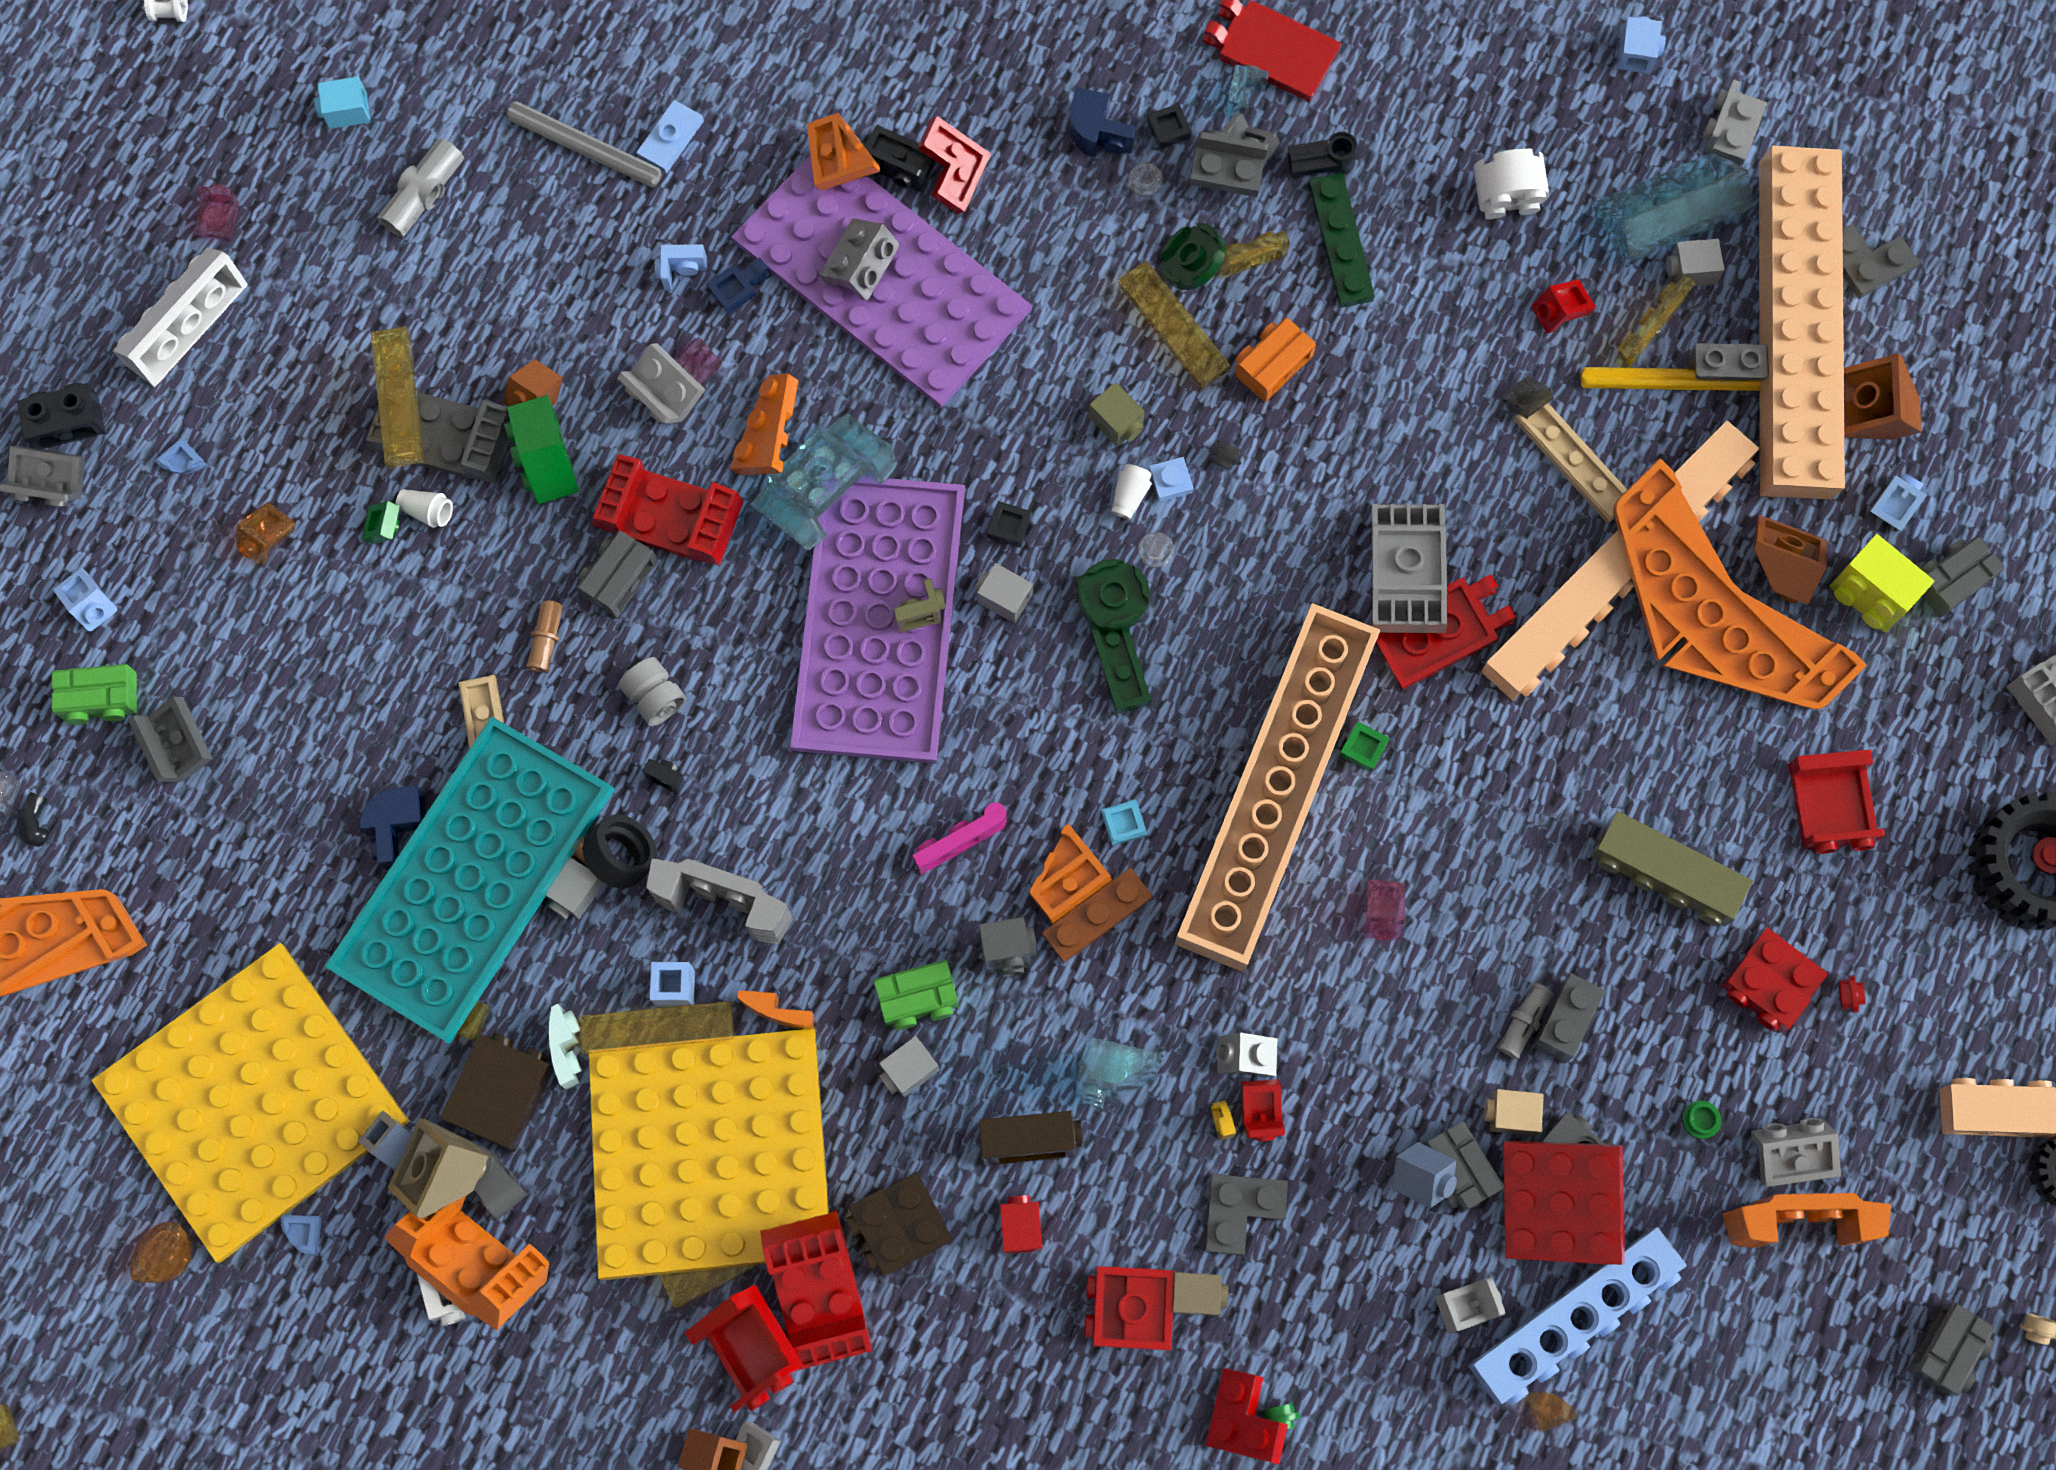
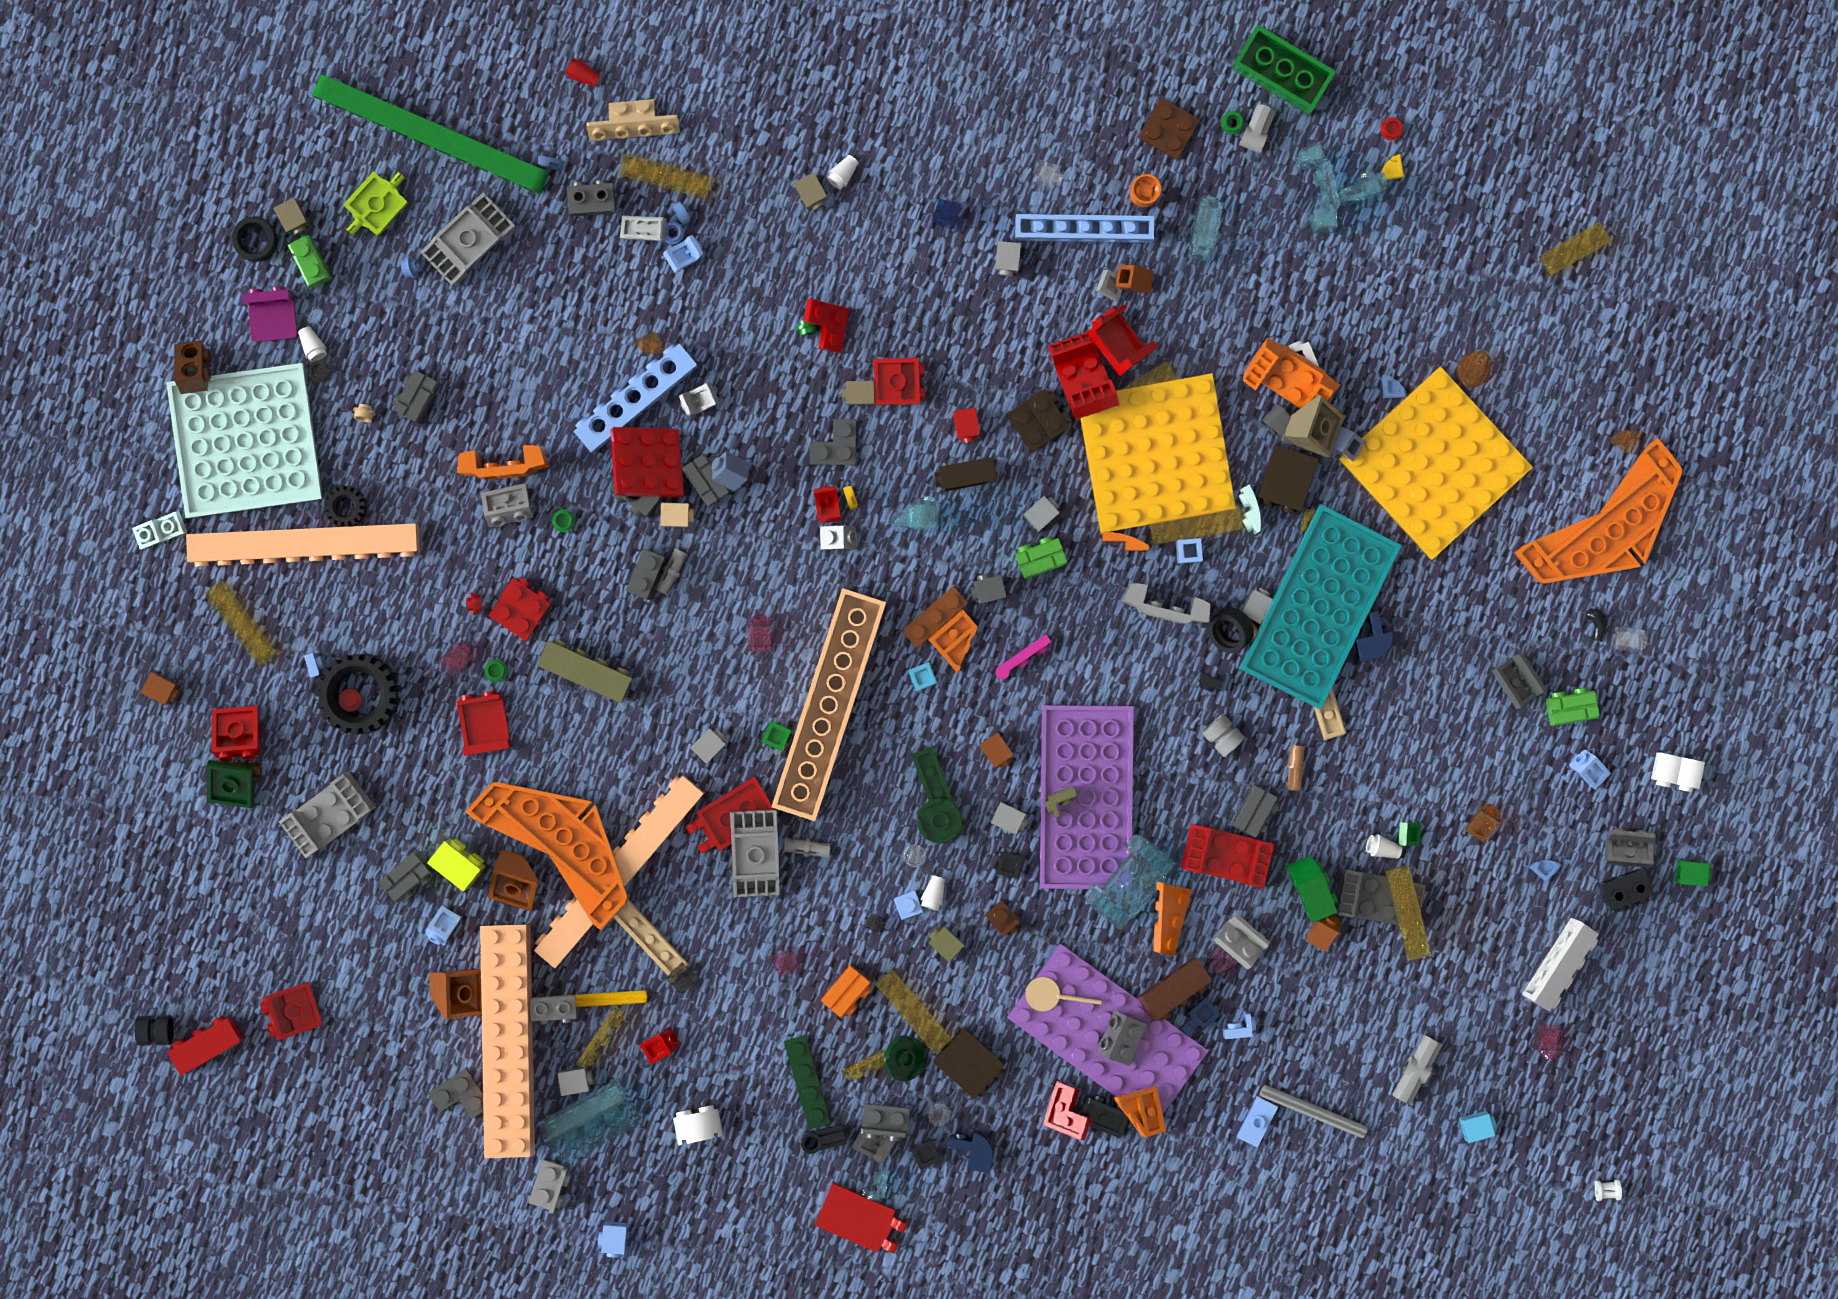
camera: 175 degrees right, 15 degrees up
none -> clear pink bracket [438,642,474,677]
none -> green plate [484,659,508,682]
none -> light grey brick [690,728,727,764]
none -> clear pink slope [771,948,801,977]
none -> light grey pin [783,837,831,858]
none -> dark brown brick [933,1026,1005,1099]
none -> dark orange brick [979,732,1013,769]
none -> reddish brown bracket [985,899,1020,937]
none -> tan piece [1026,977,1103,1011]
none -> reddish brown brick [1137,958,1212,1021]

